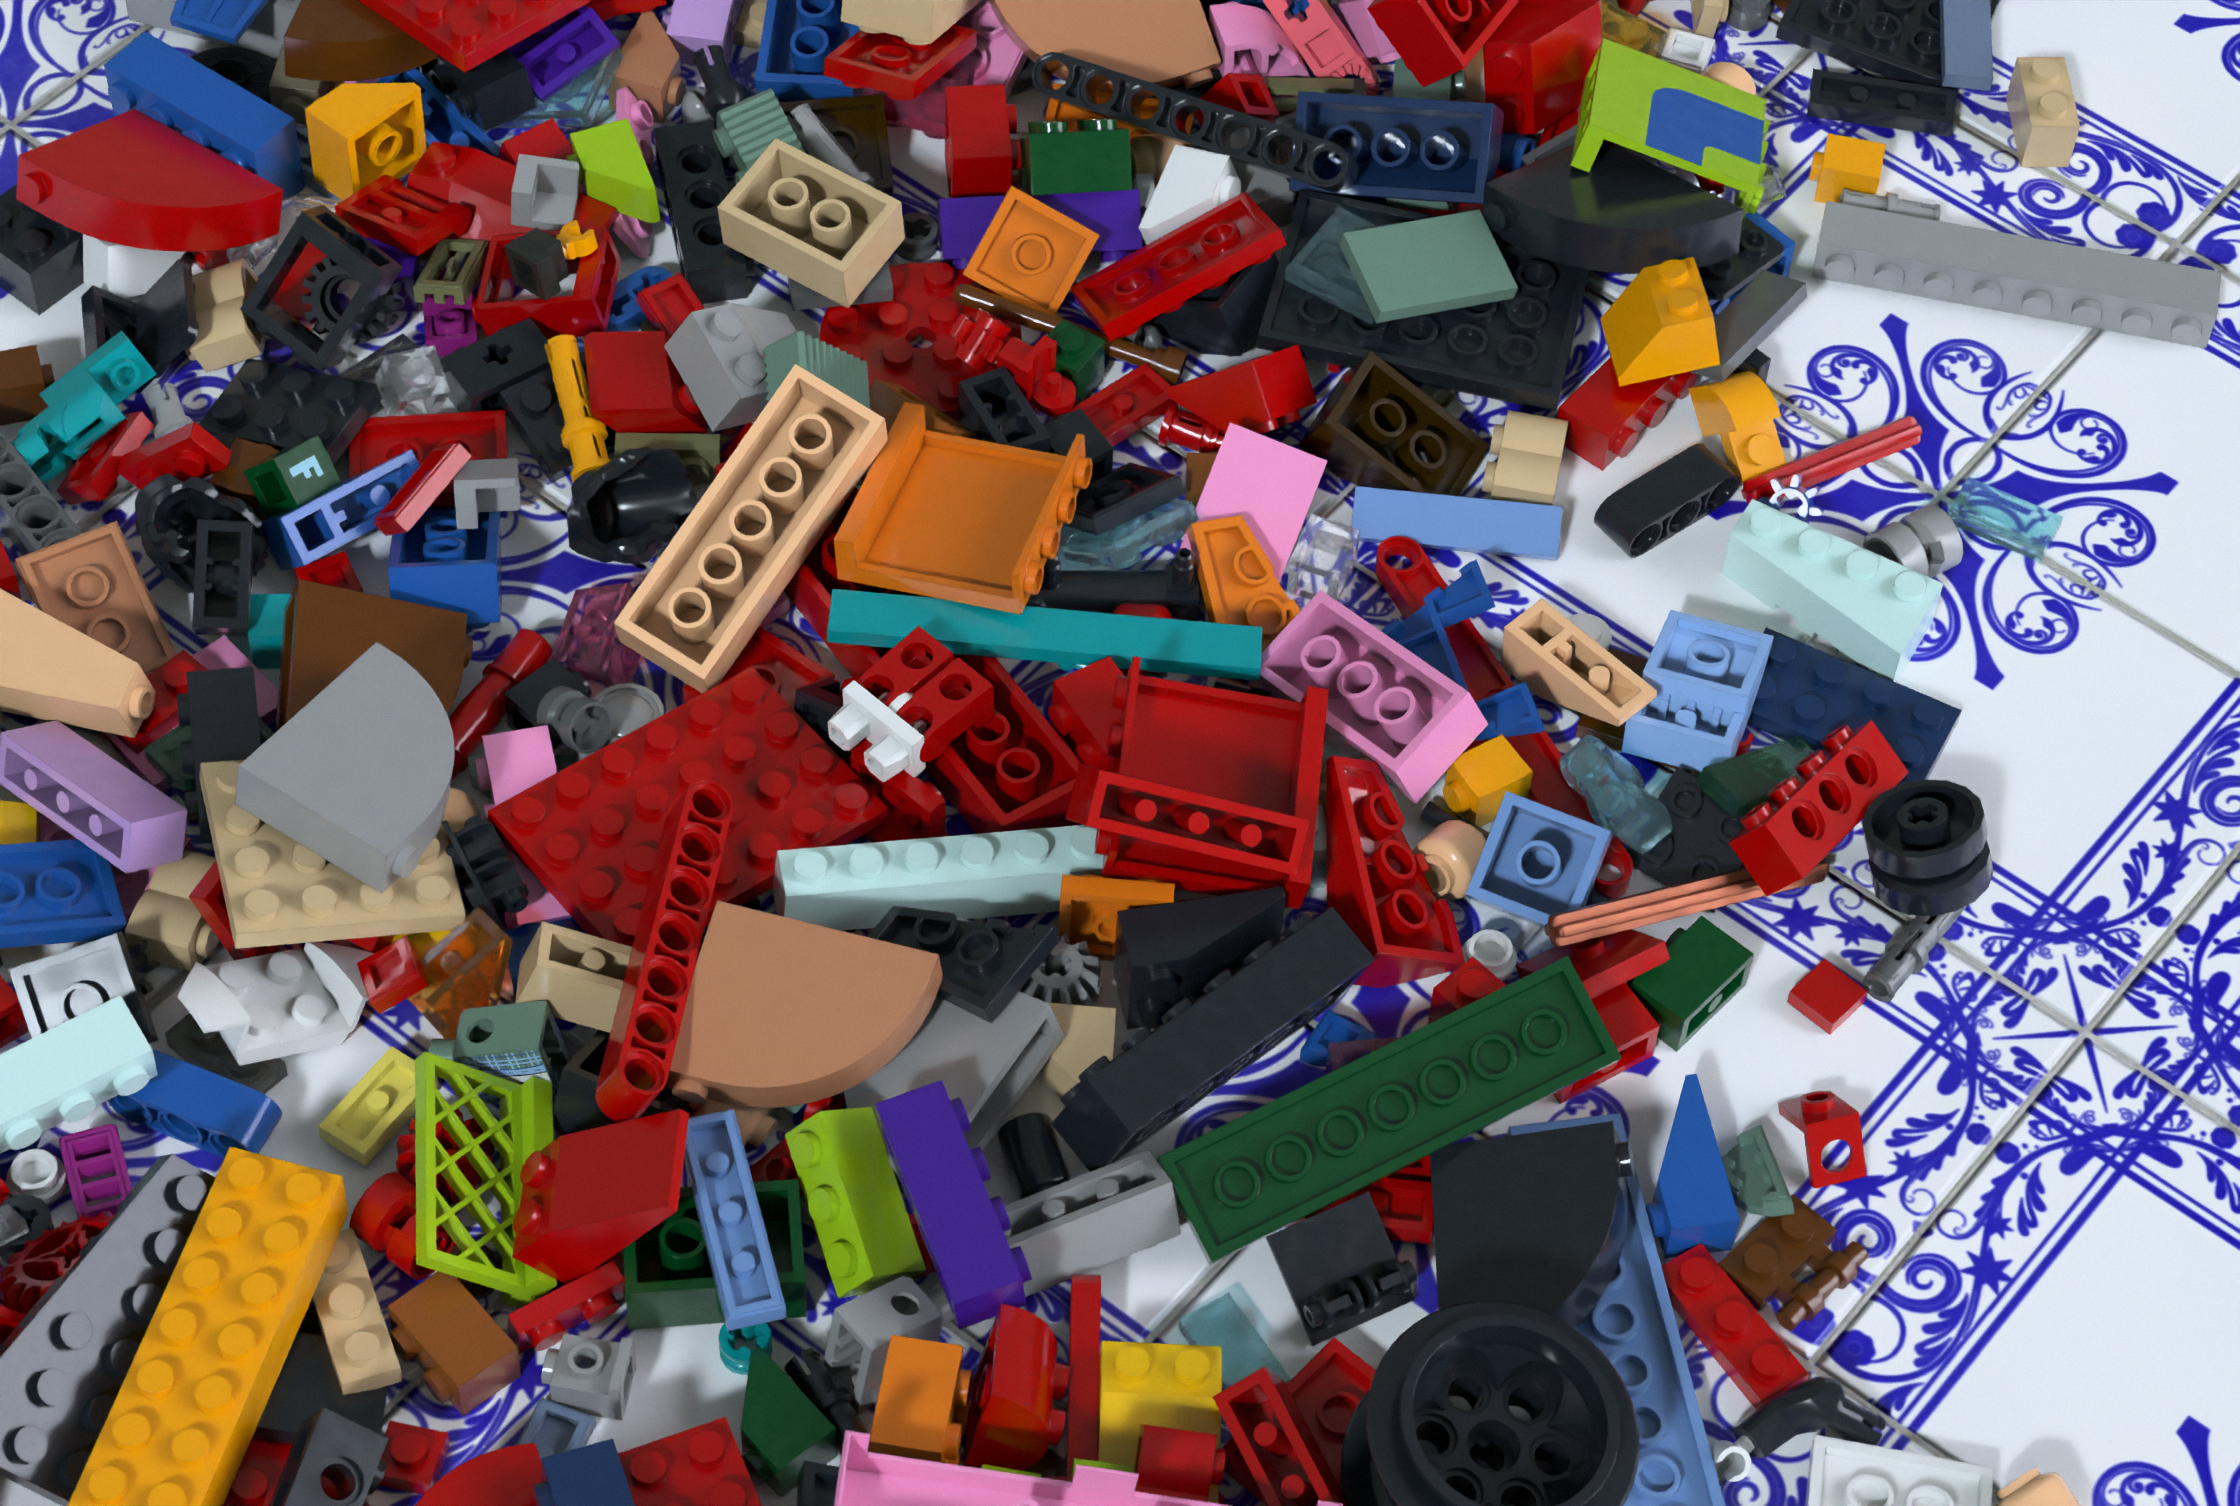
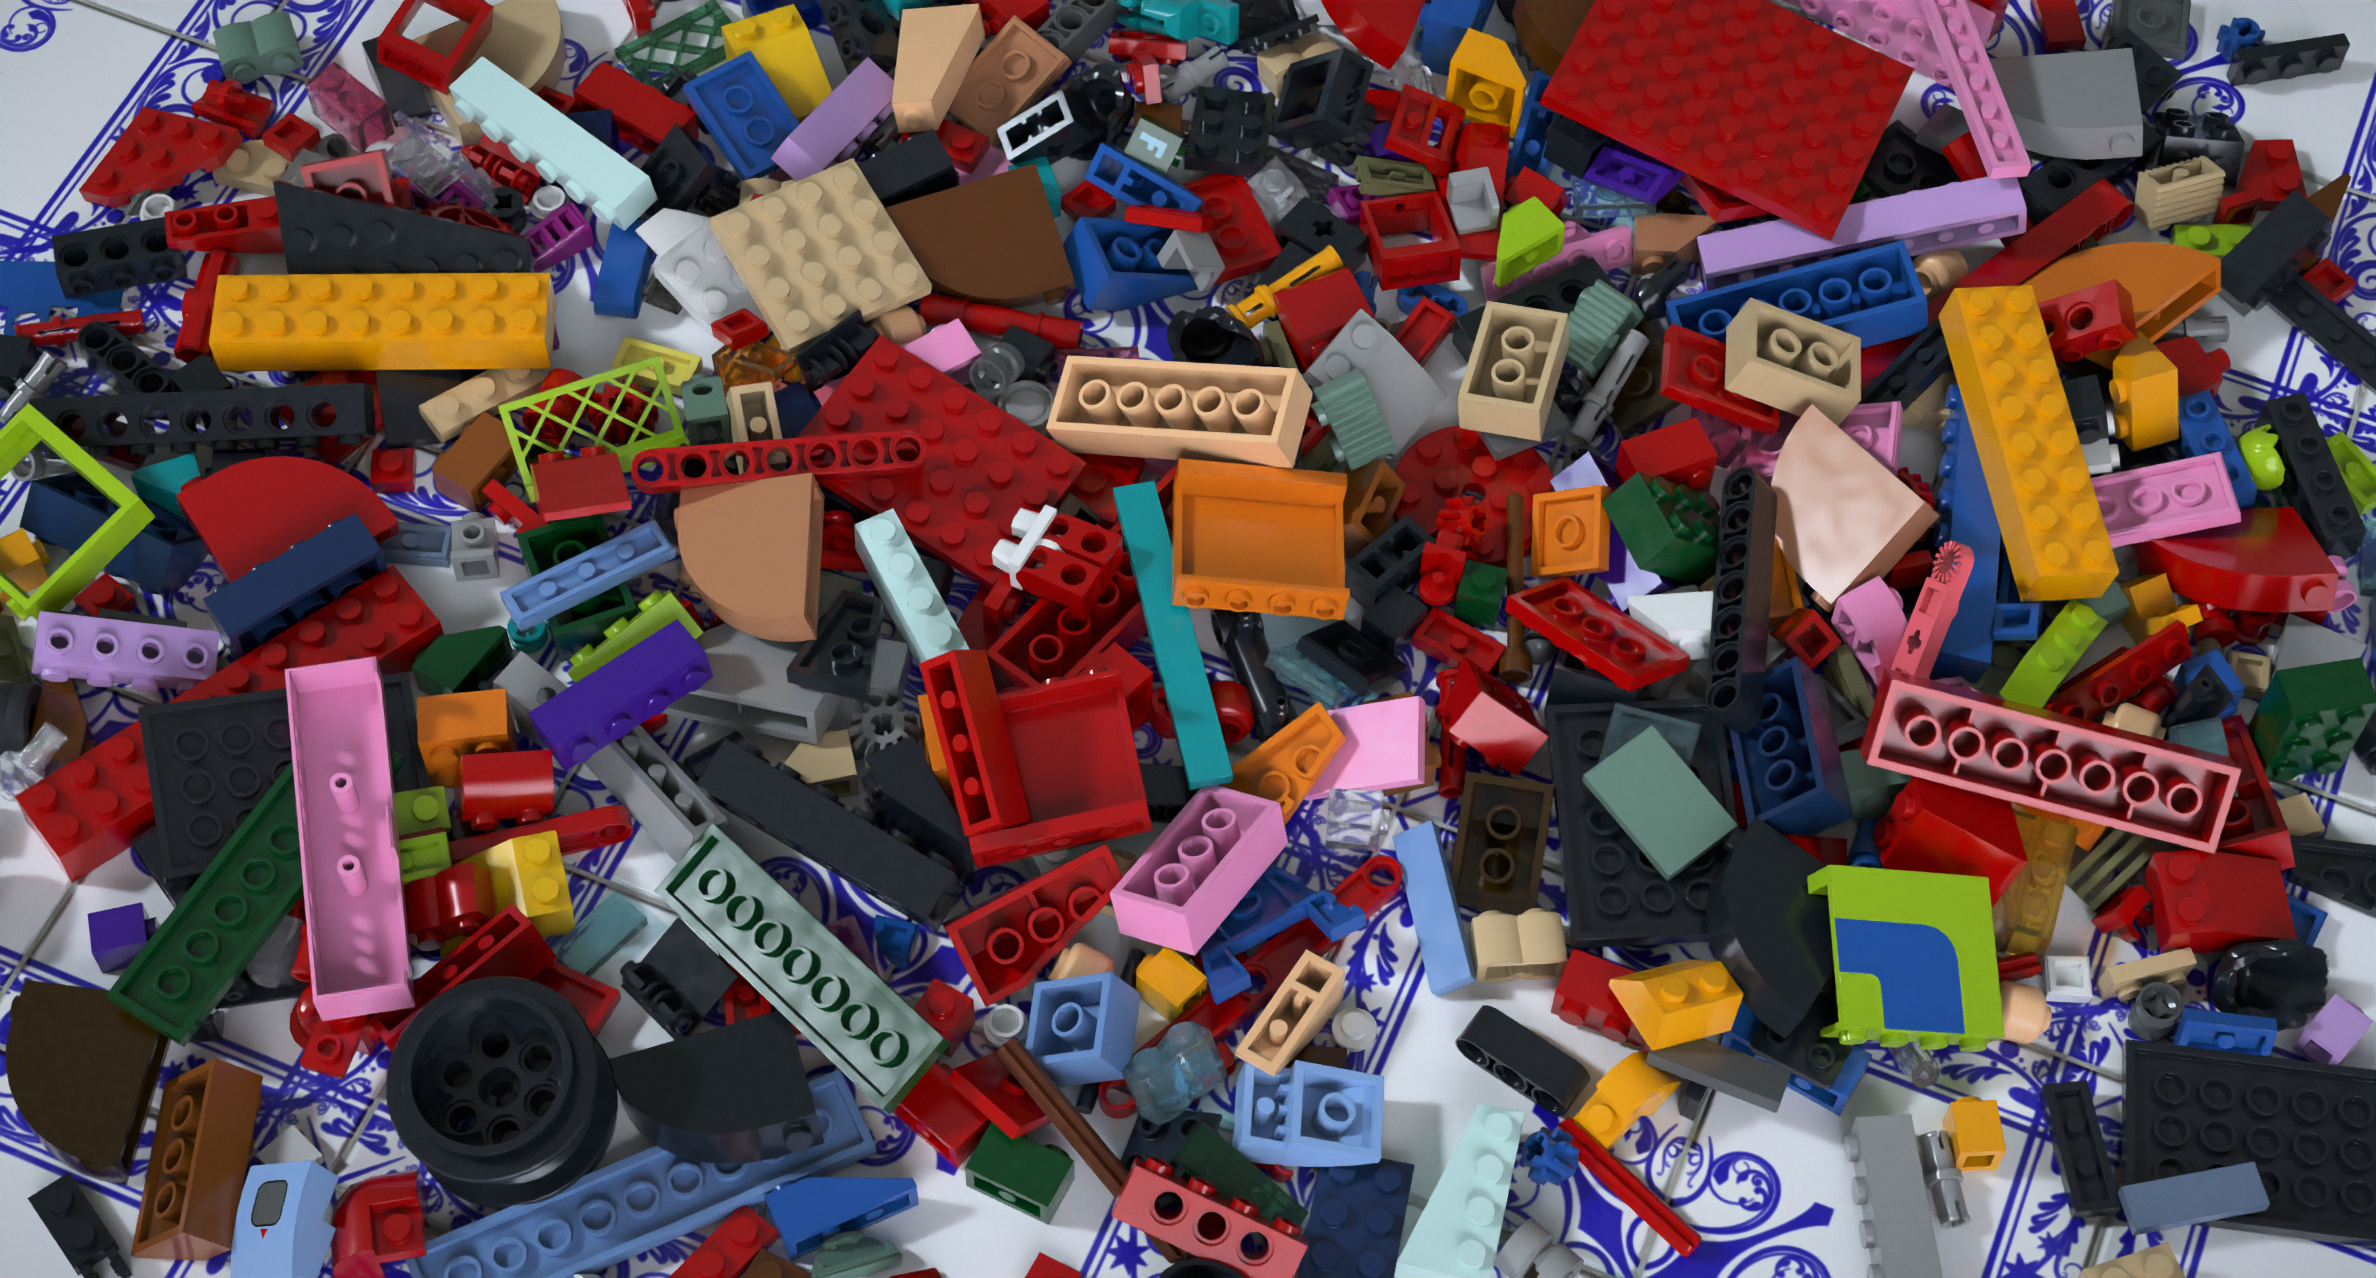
camera: 75 degrees right, 5 degrees up
light grey brick [235,642,455,893] -> none
pearl dark grey piece [504,220,598,301] -> none

